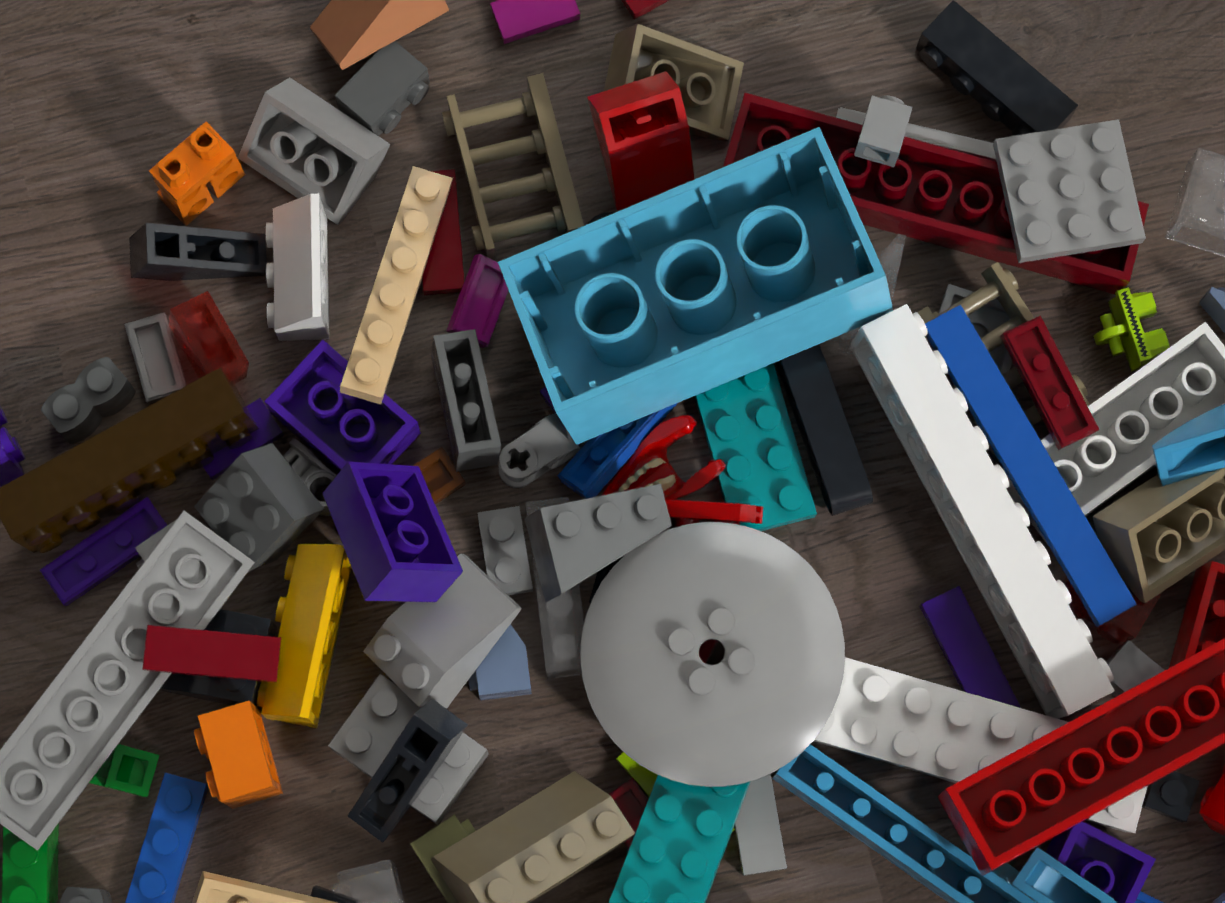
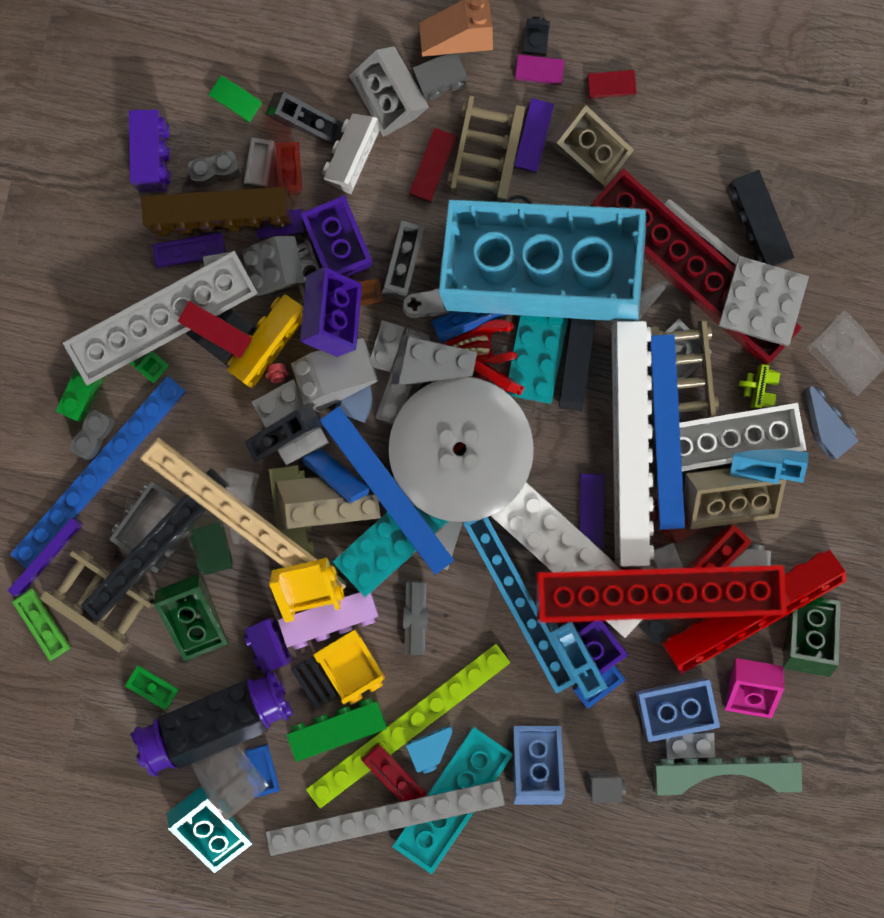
camera: 30 degrees right, 10 degrees up
orange hips [149,121,246,226] -> none
orange brick [194,700,283,809] -> none
tan plate [340,166,453,404] -> none
magenta tile [446,254,508,348] -> none
red slope [587,71,694,211] -> none
light grey brick [854,95,913,167] -> none
dark red tile [1000,315,1100,451] -> none
none -> green slope [208,75,262,122]
none -> coral plate [266,363,289,383]
none -> blue tile [303,448,369,503]
none -> blue tile [320,406,455,575]
none -> dark purple tile [514,98,554,173]

